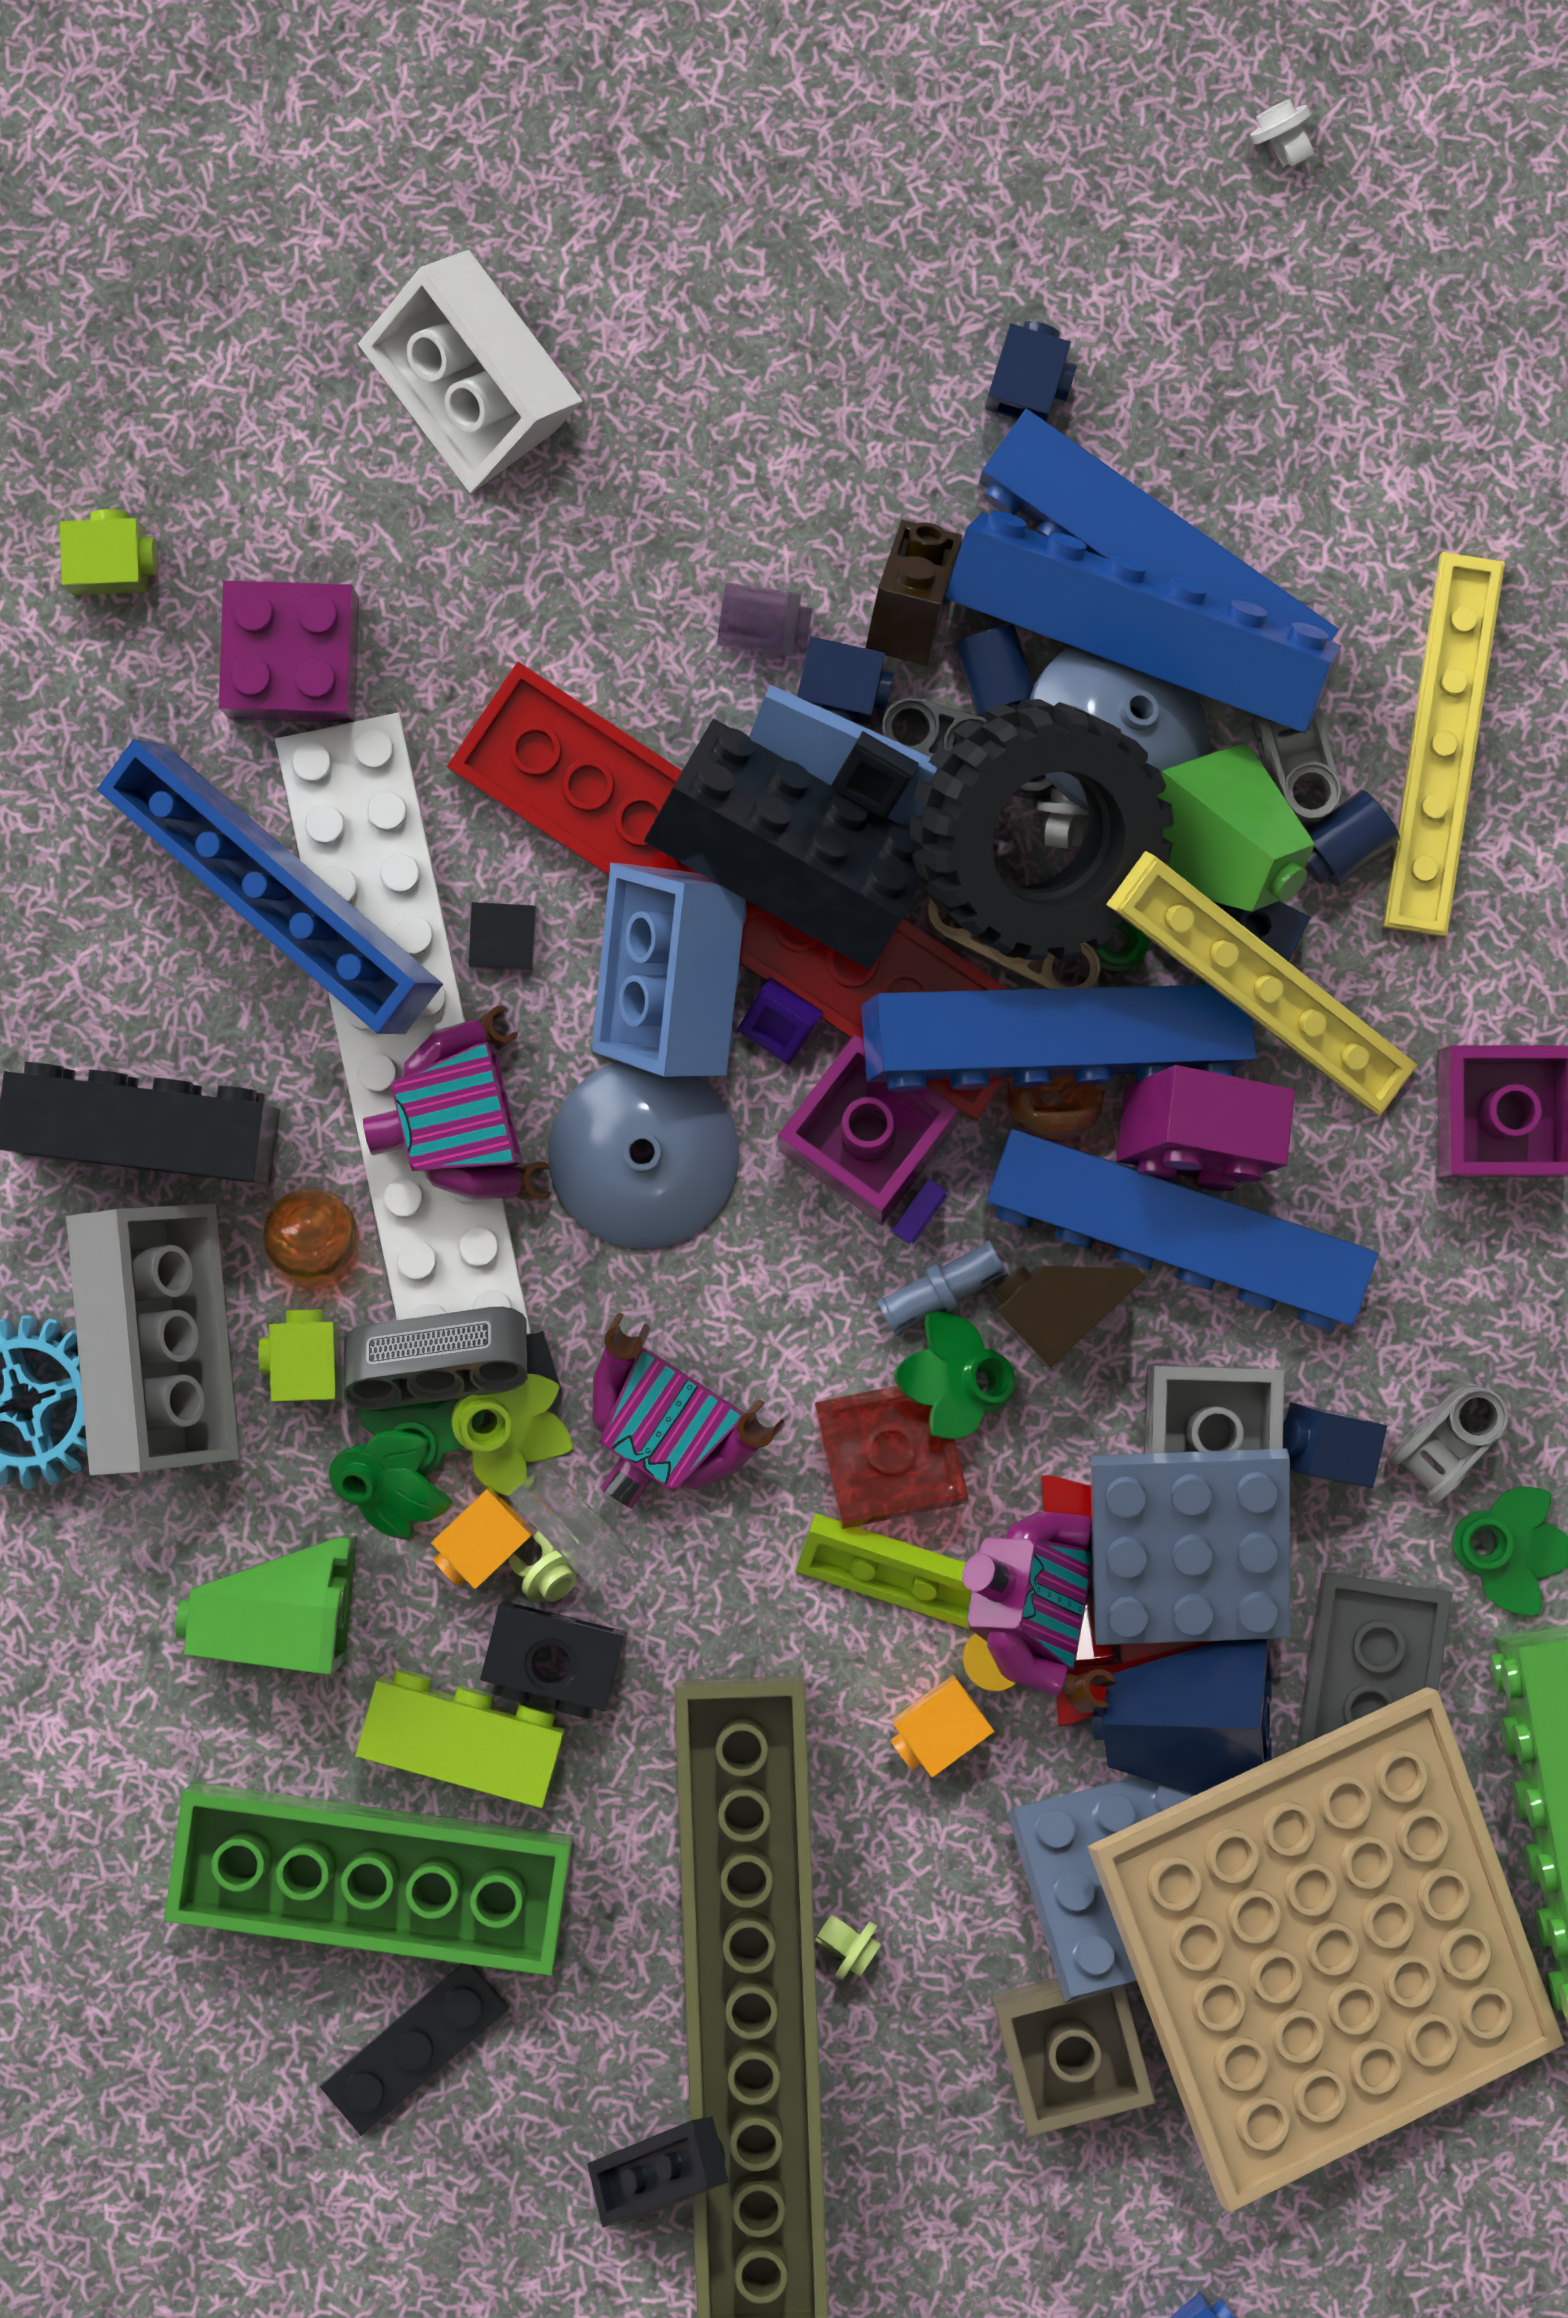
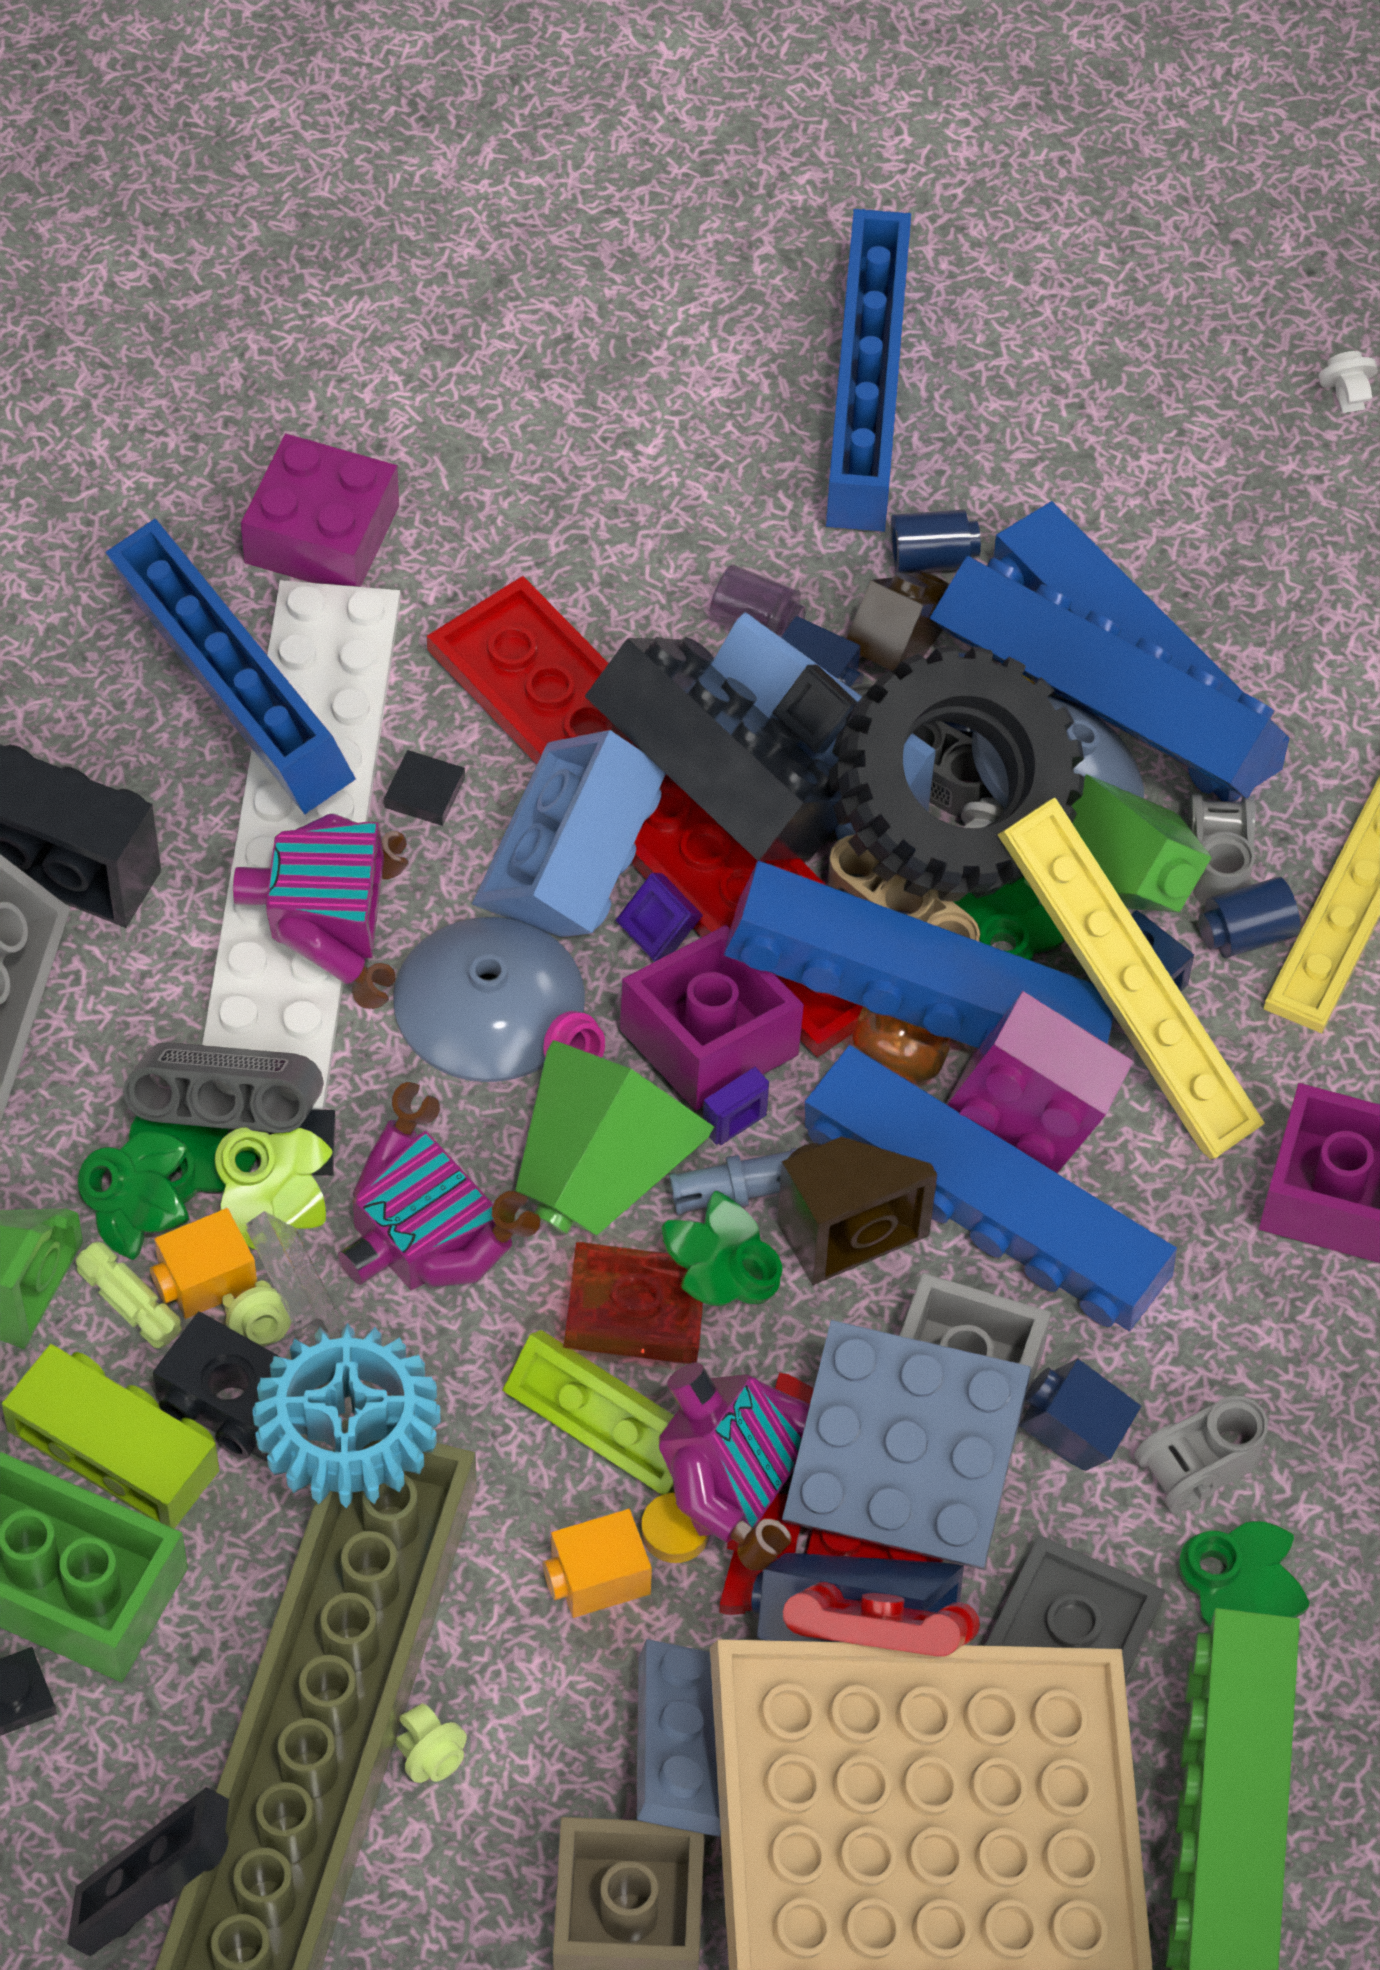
camera: 15 degrees right, 30 degrees down
lime brick [60,509,159,595] -> none
lime brick [258,1309,342,1401] -> none
clear orange hair [263,1187,360,1292] -> none
white slope [358,250,583,494] -> none
dark blue brick [985,321,1077,422] -> none
none -> yellowish green axle [75,1241,182,1349]
none -> medium azure gear [253,1323,441,1508]
none -> bright green slope [515,1040,714,1235]
none -> dark pink plate [543,1011,605,1058]
none -> plate [783,1582,980,1657]
none -> blue brick [826,209,911,532]
none -> dark blue brick [891,509,981,574]

